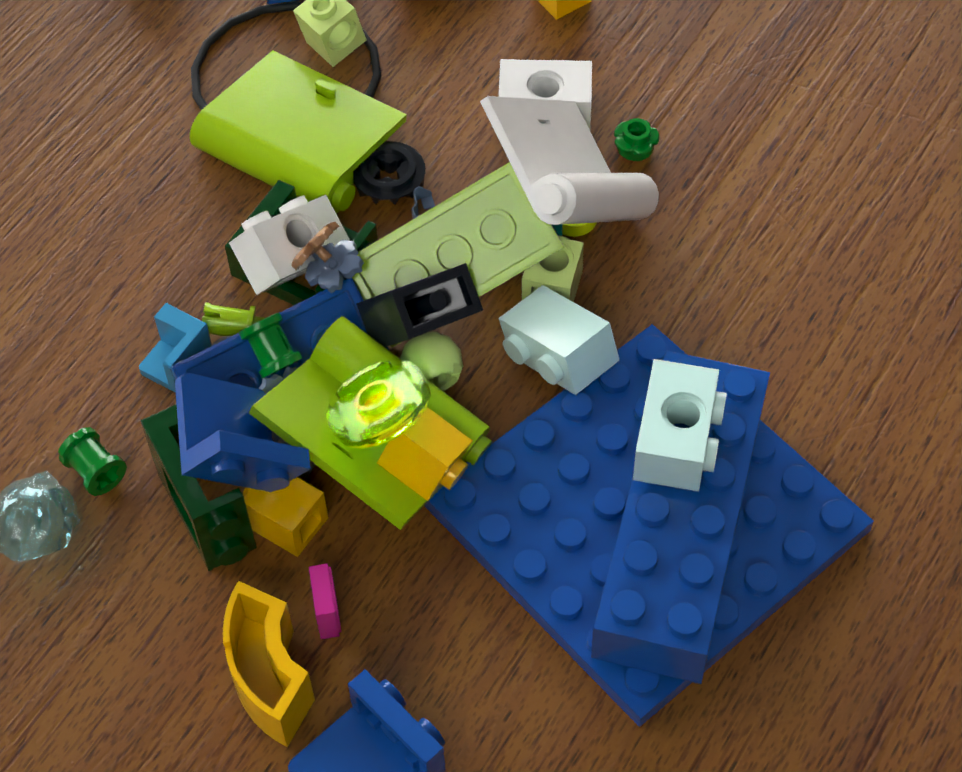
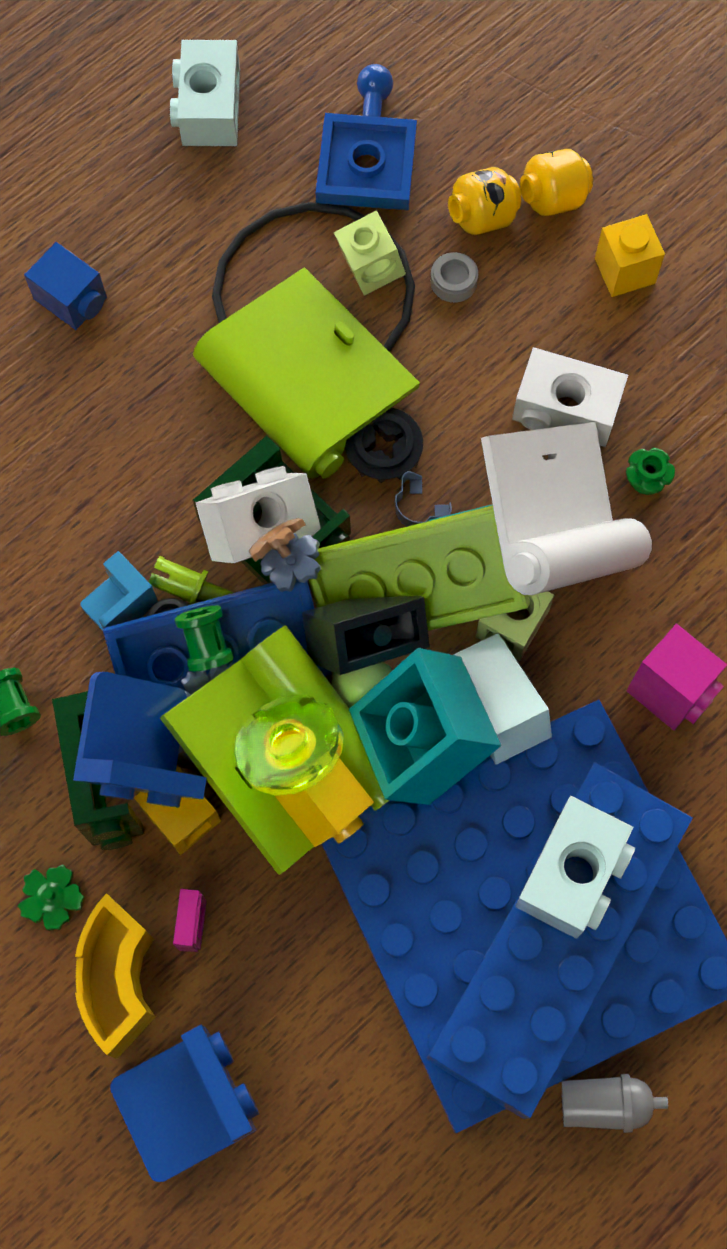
camera: 15 degrees right, 15 degrees up
none -> green plant [18,864,85,931]
none -> blue brick [24,242,107,330]
none -> teal brick [349,648,502,805]
none -> light grey tile [430,252,478,303]
none -> light grey piece [562,1074,668,1133]
none -> dark pink brick [626,623,727,731]

